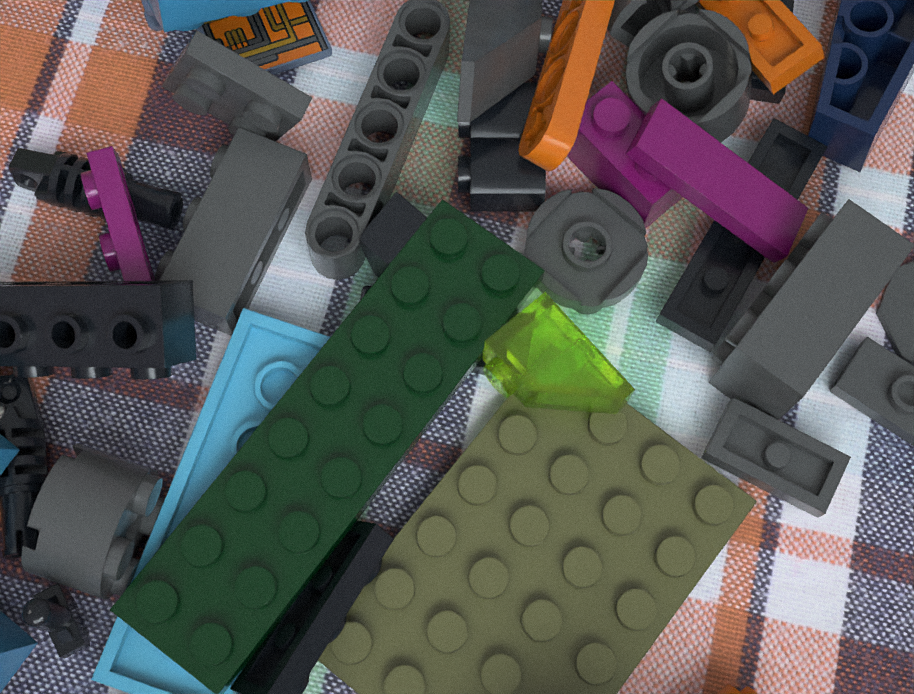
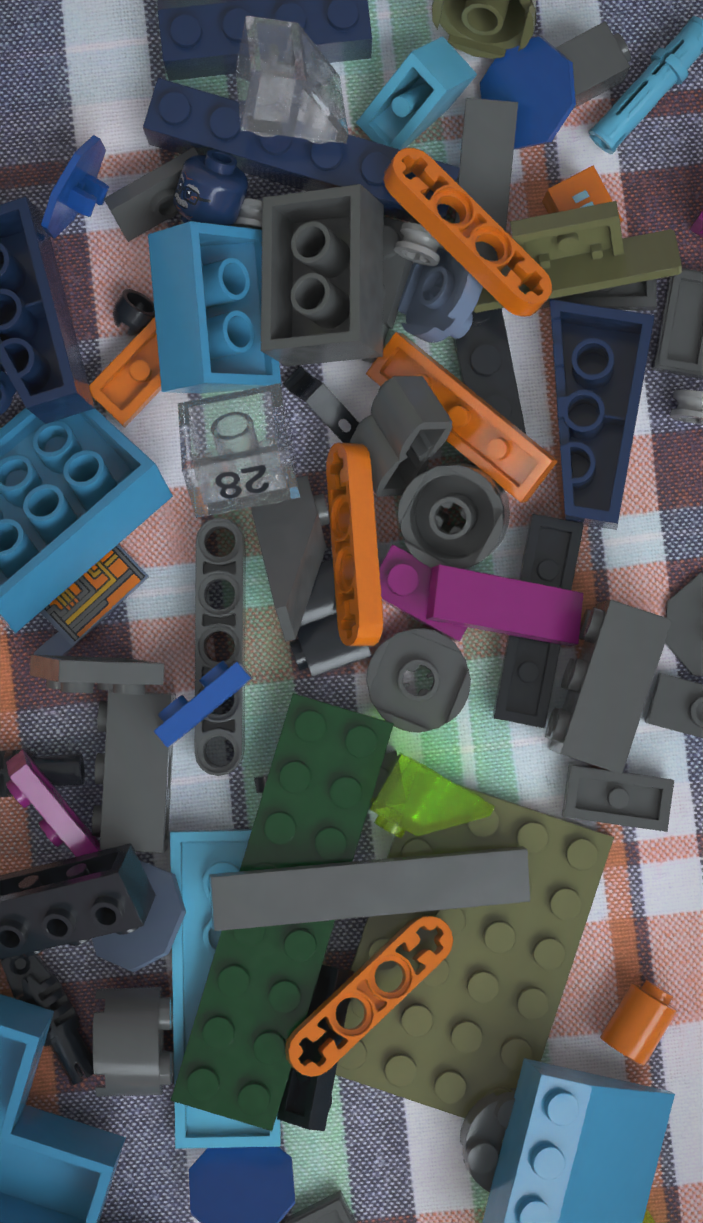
camera: 20 degrees left, 15 degrees up
black bar [22,583,90,659] -> none
black slope [359,192,427,278] -> none
none -> sand blue piece [92,860,186,972]
none -> blue plate [154,660,253,748]
none -> dark grey tile [209,846,531,931]
none -> orange beam [285,915,453,1077]

